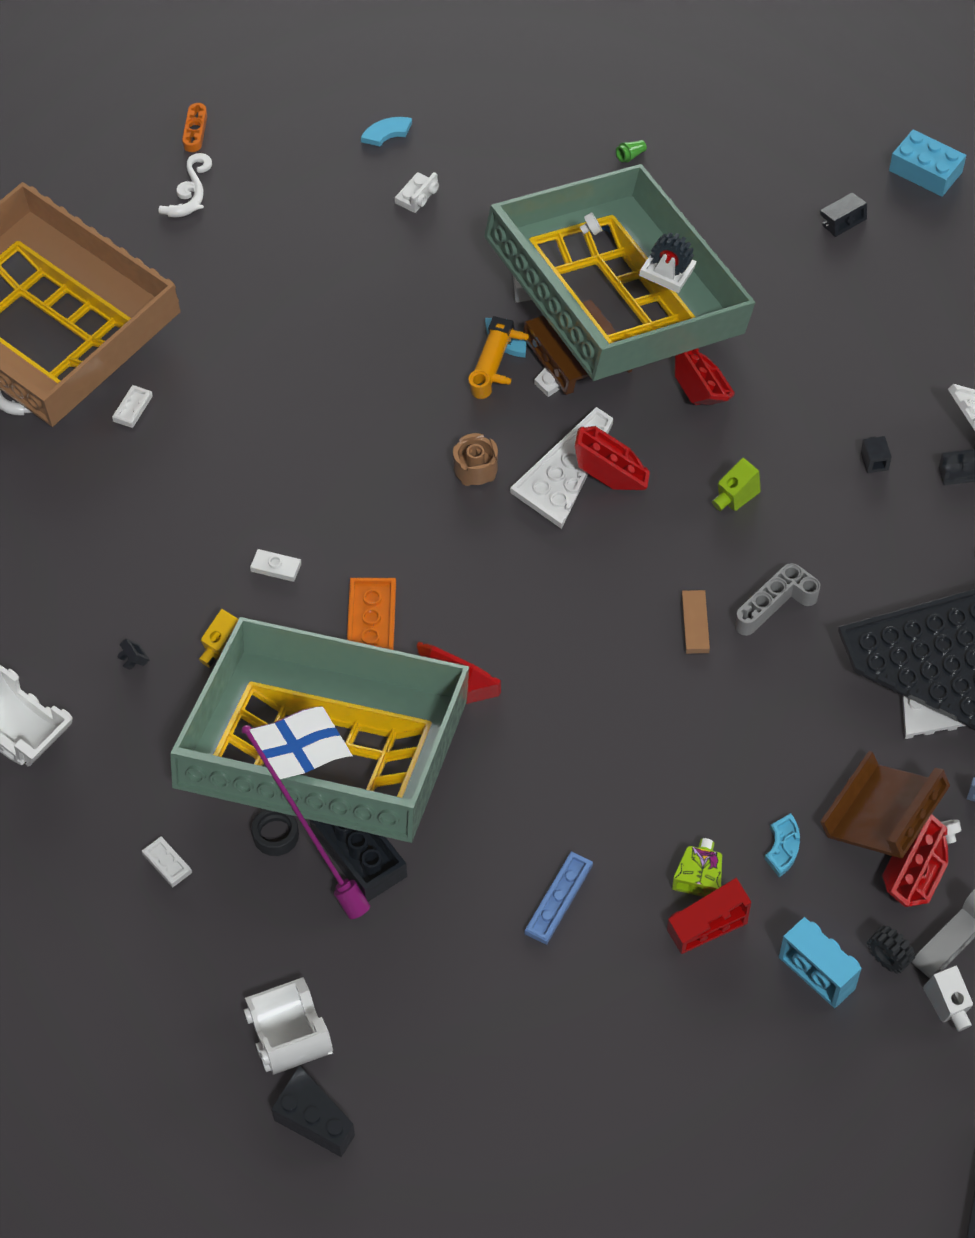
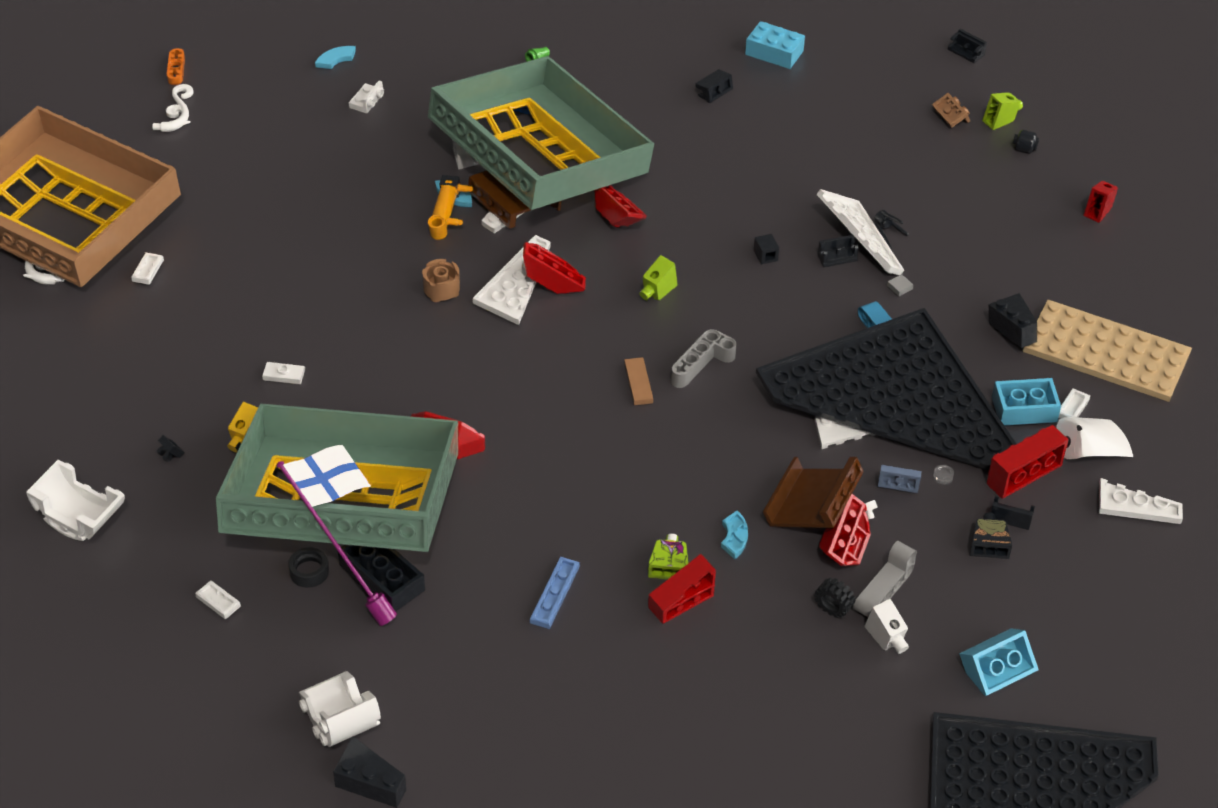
camera: 10 degrees left, 10 degrees down
orange tile [347,578,396,650] -> none
white tile [580,212,602,235] -> none
plate [639,233,697,293] -> none
medium azure brick [779,917,862,1009] -> none

